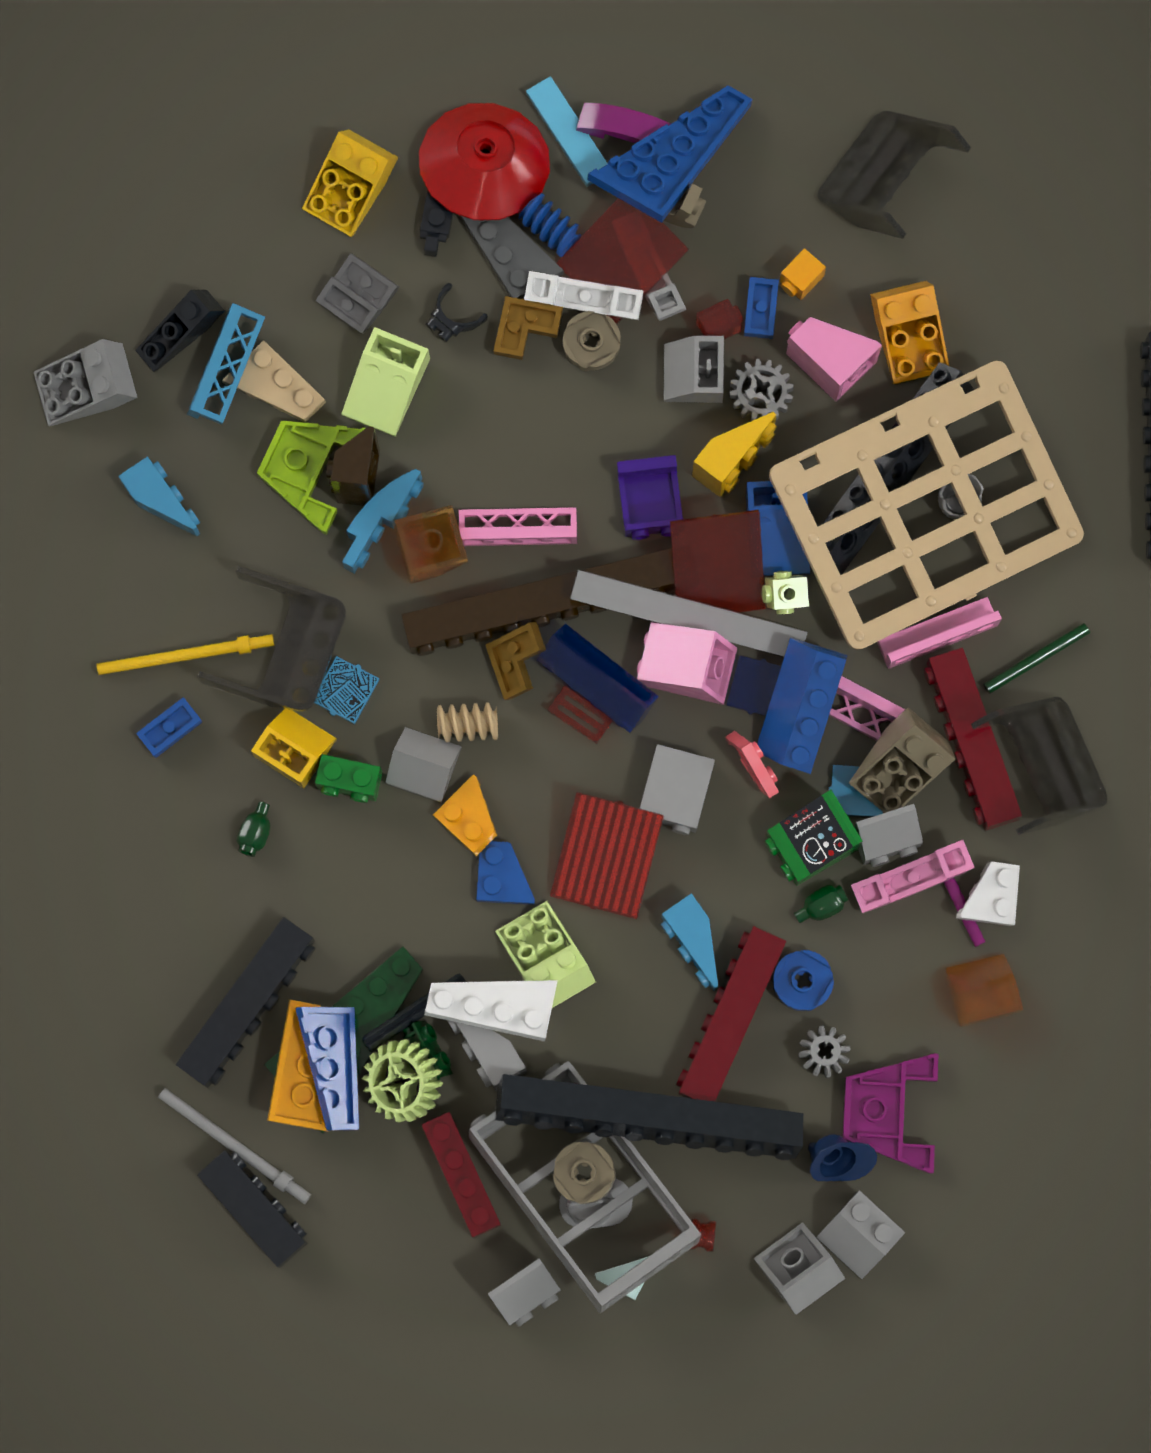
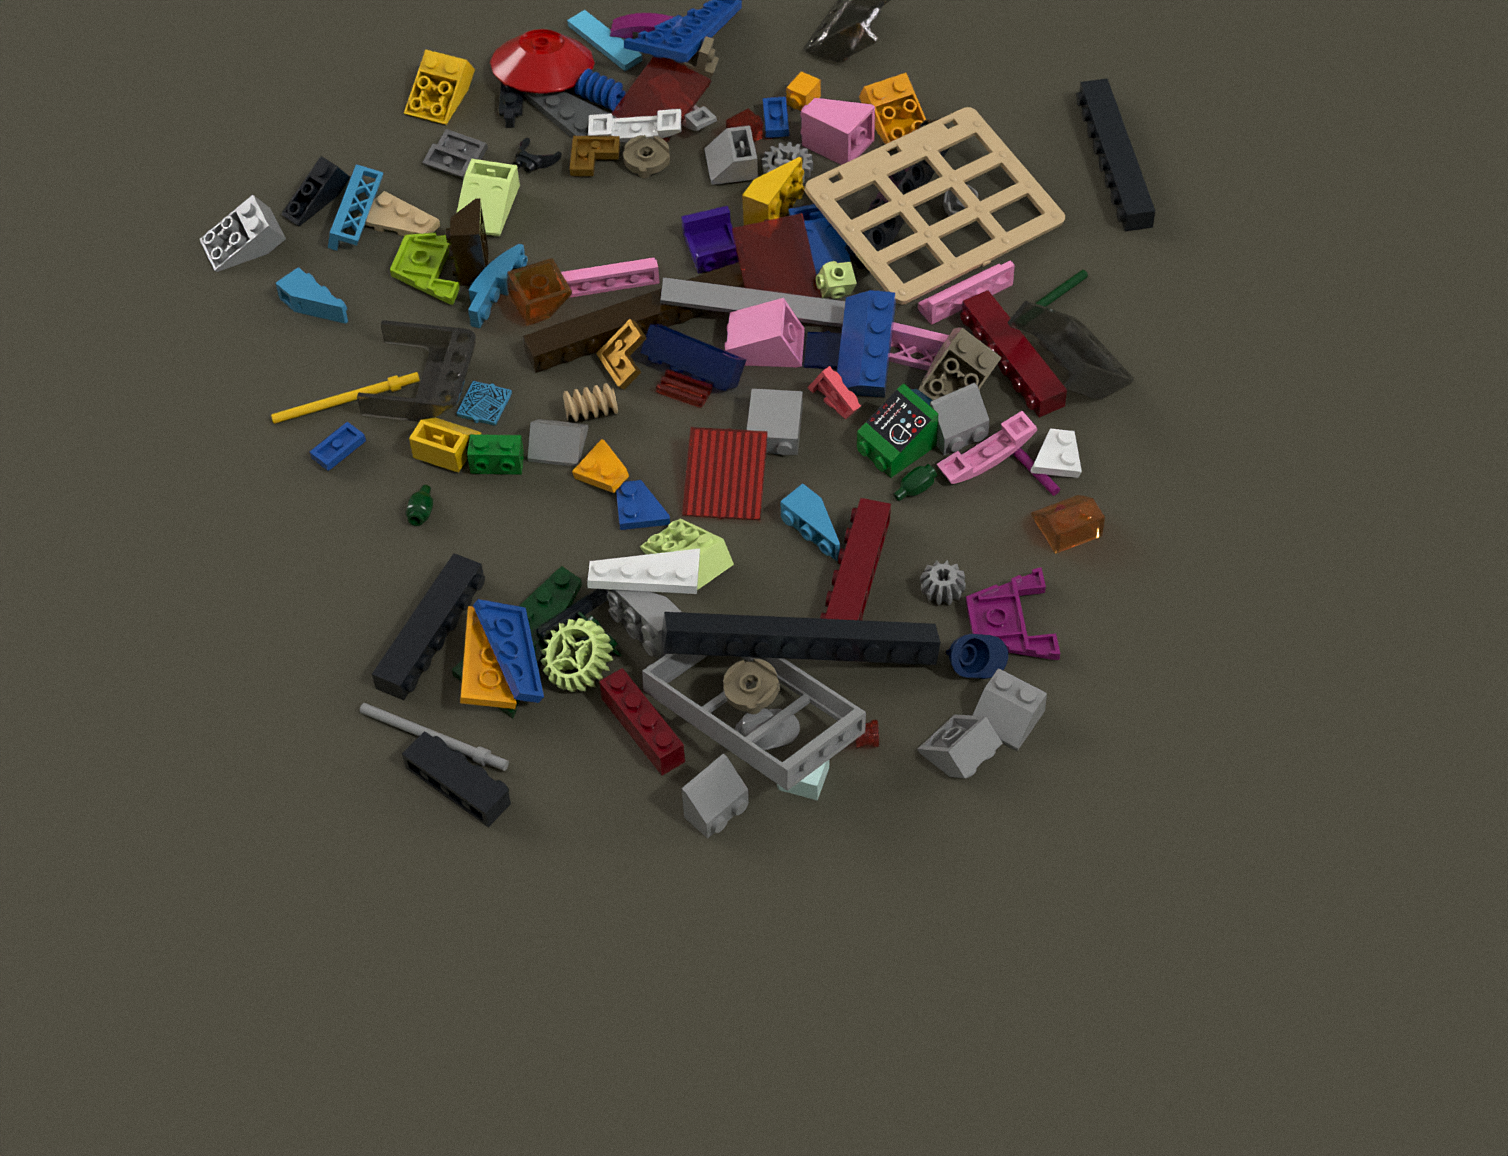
camera: 10 degrees left, 25 degrees down
blue plate [773,950,834,1011] -> none

